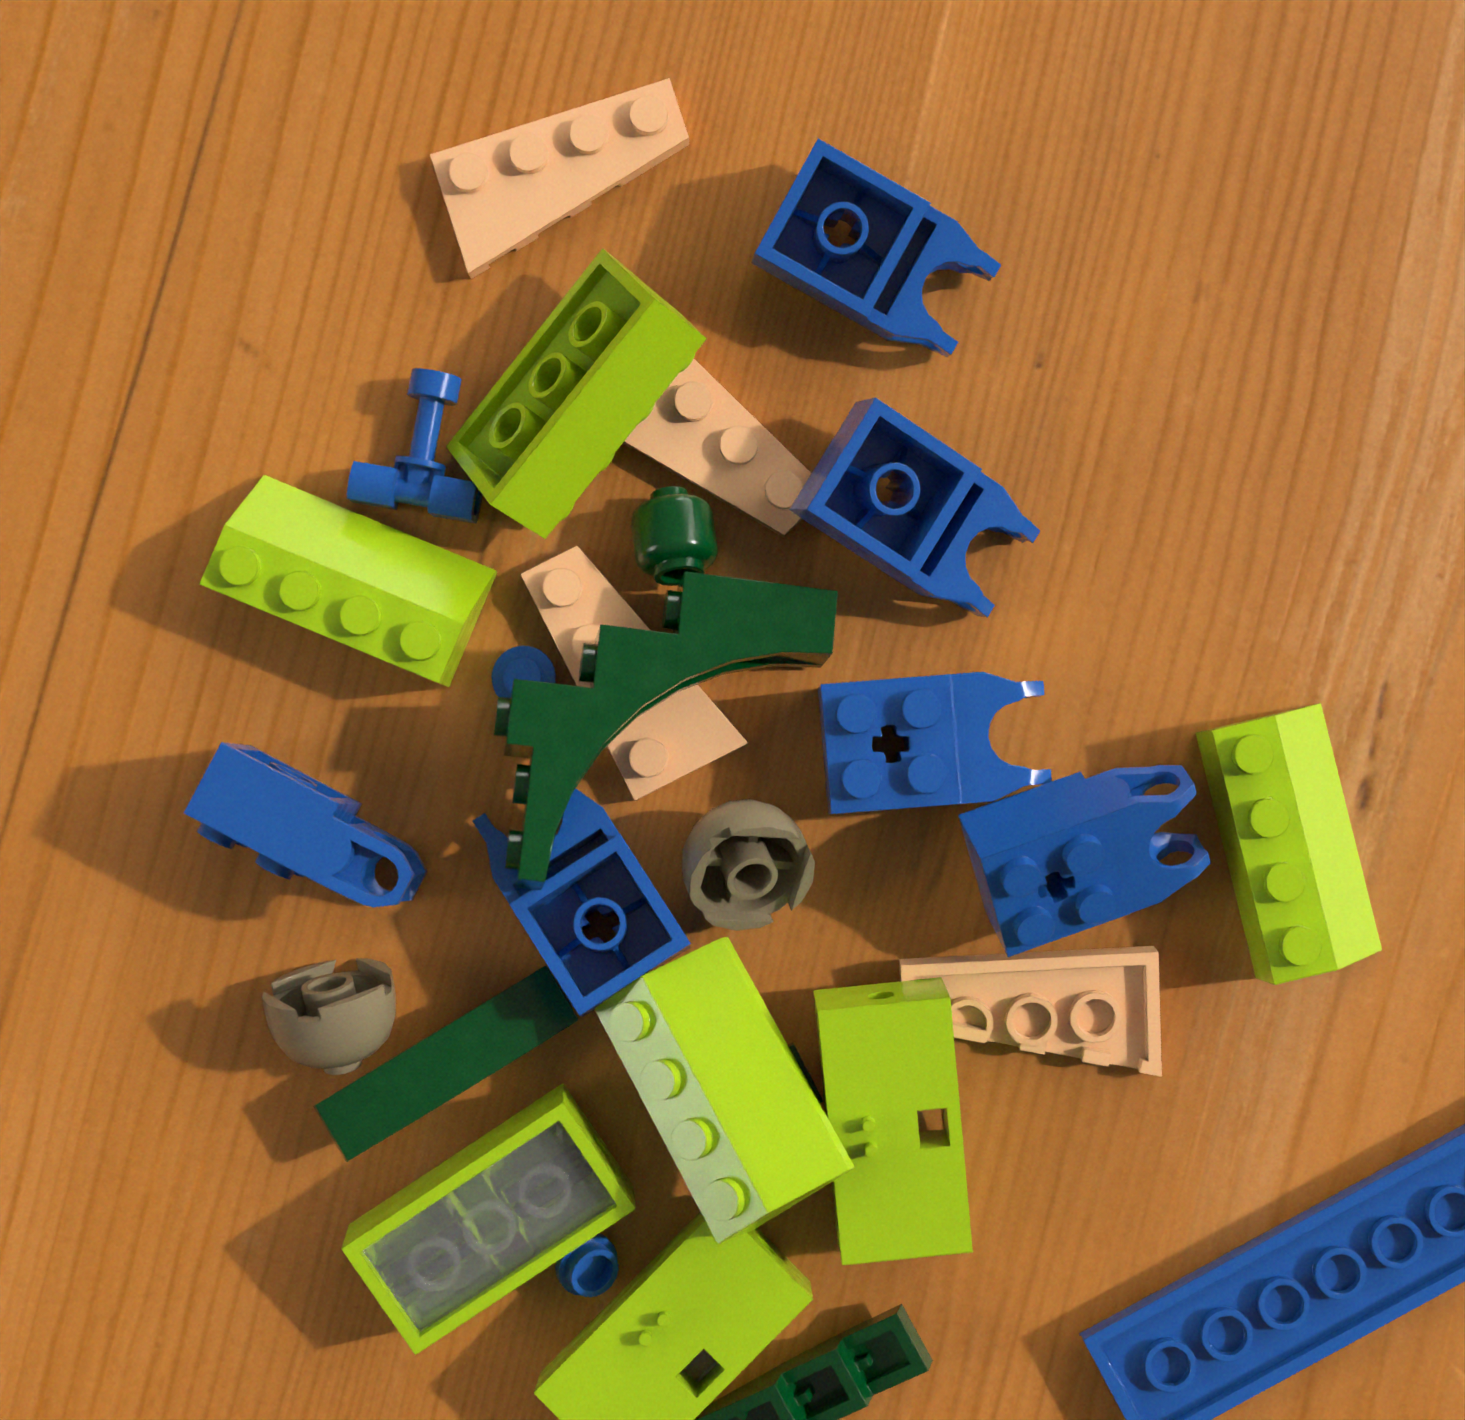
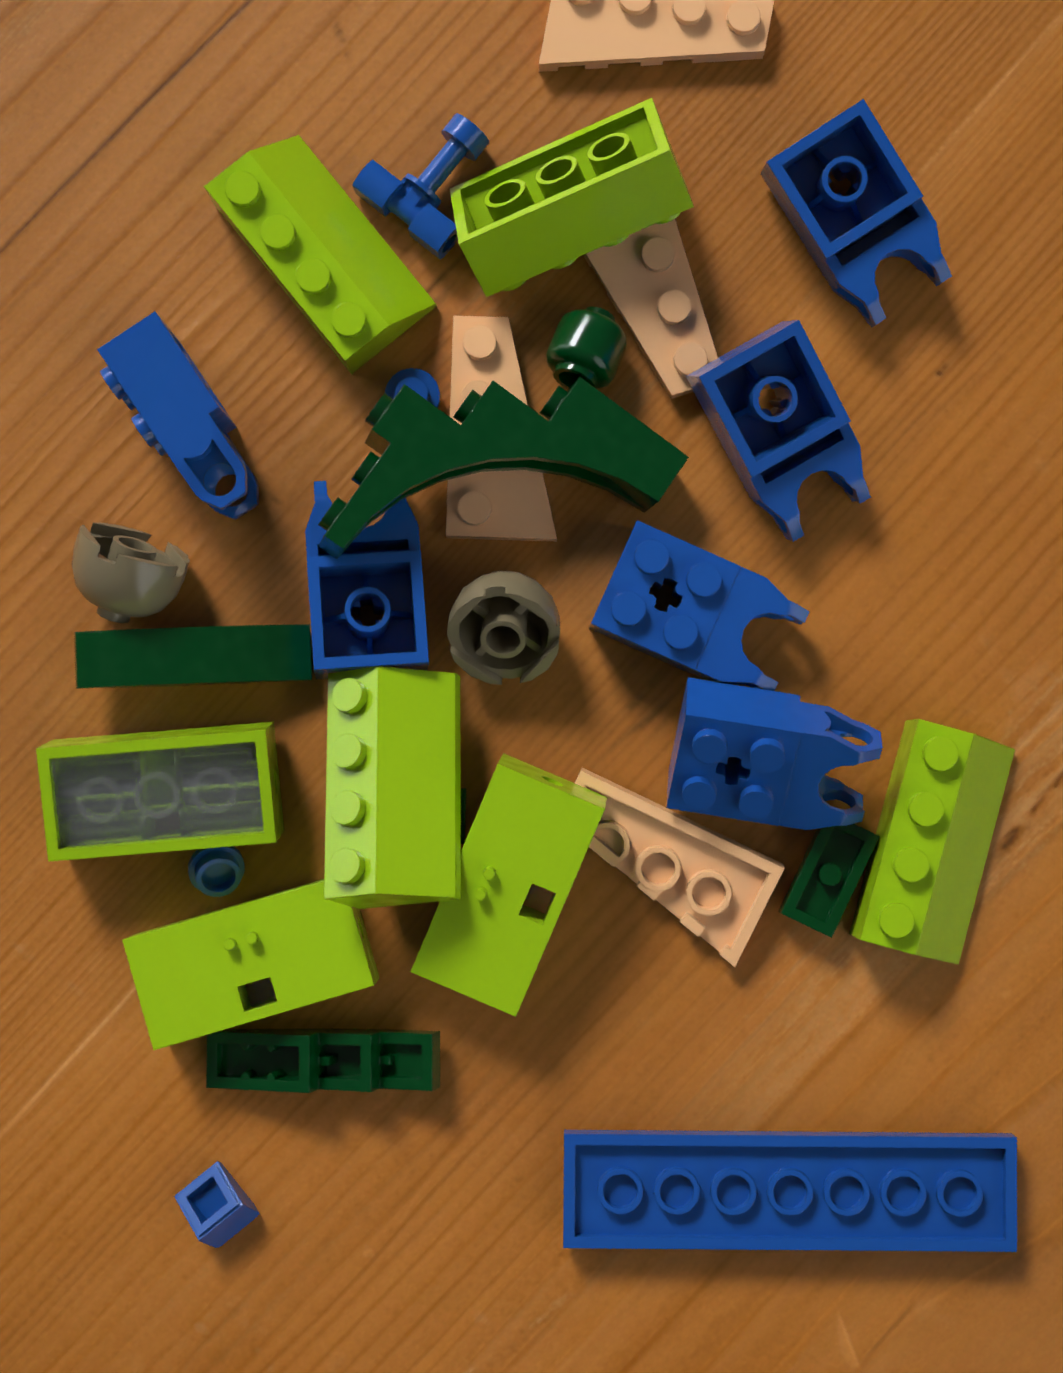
camera: 30 degrees right, 0 degrees up
none -> dark green plate [778,824,880,938]

